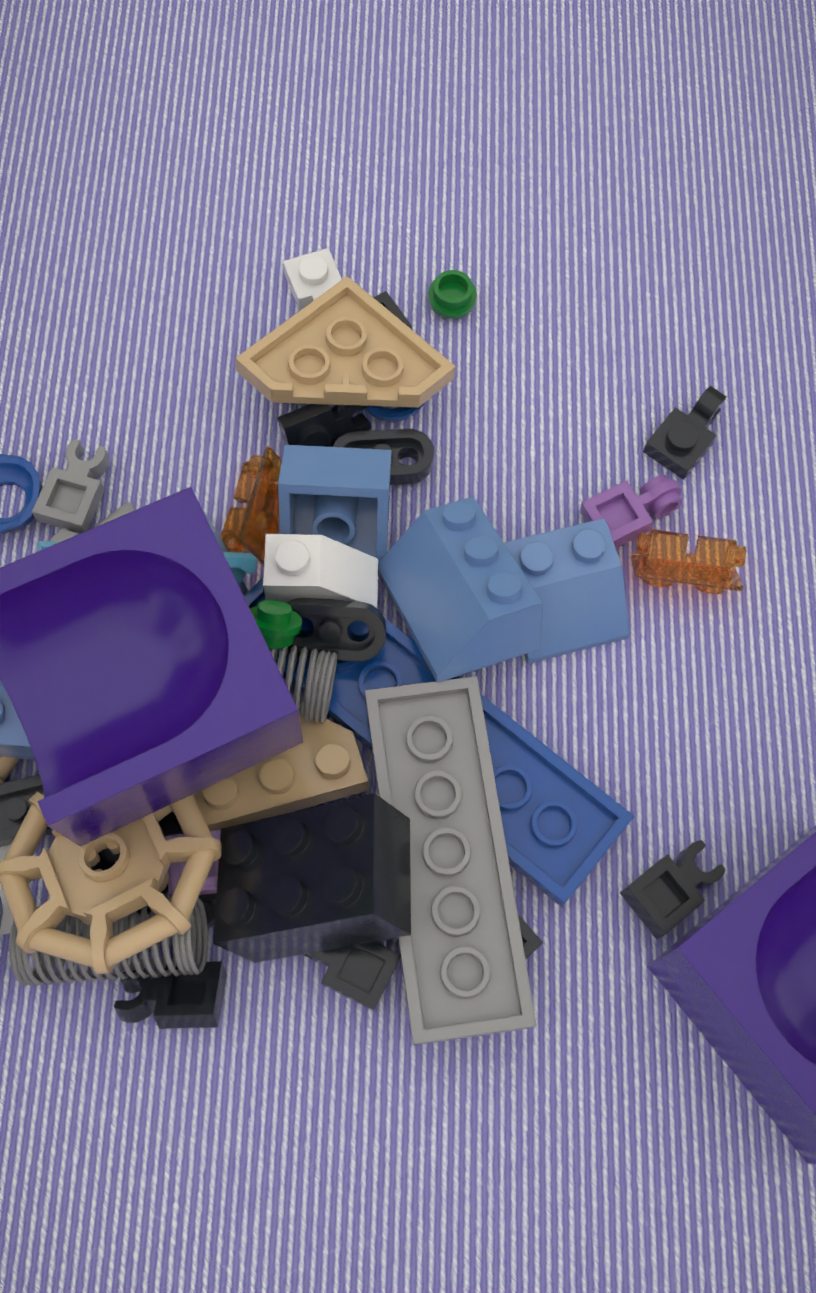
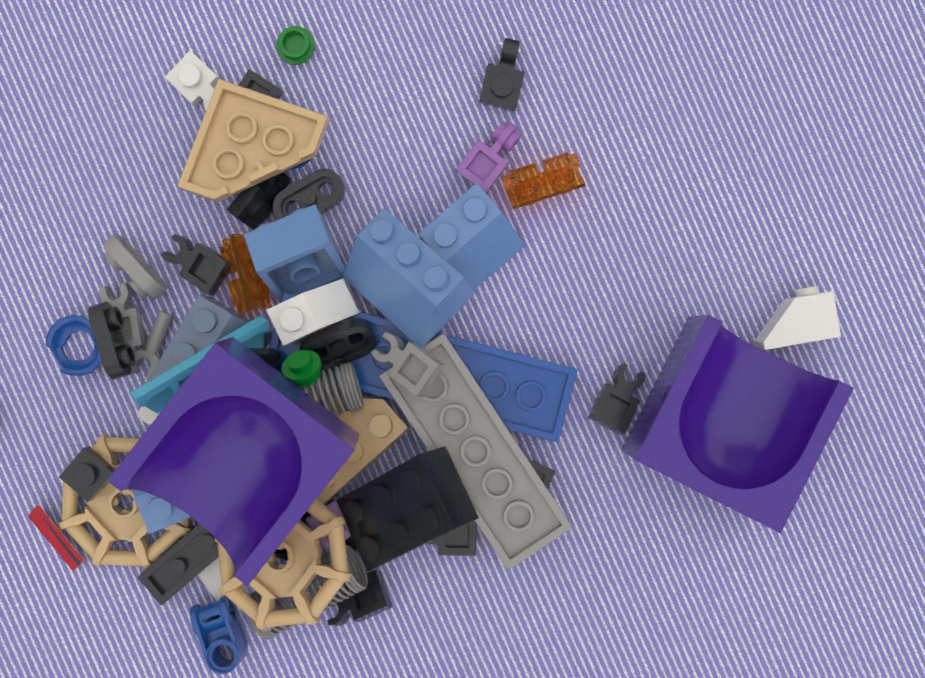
camera: 25 degrees left, 20 degrees up
none -> black plate [88,301,136,380]
none -> light grey plate [103,233,168,299]
none -> black plate [162,234,233,295]
none -> light grey plate [371,332,444,398]

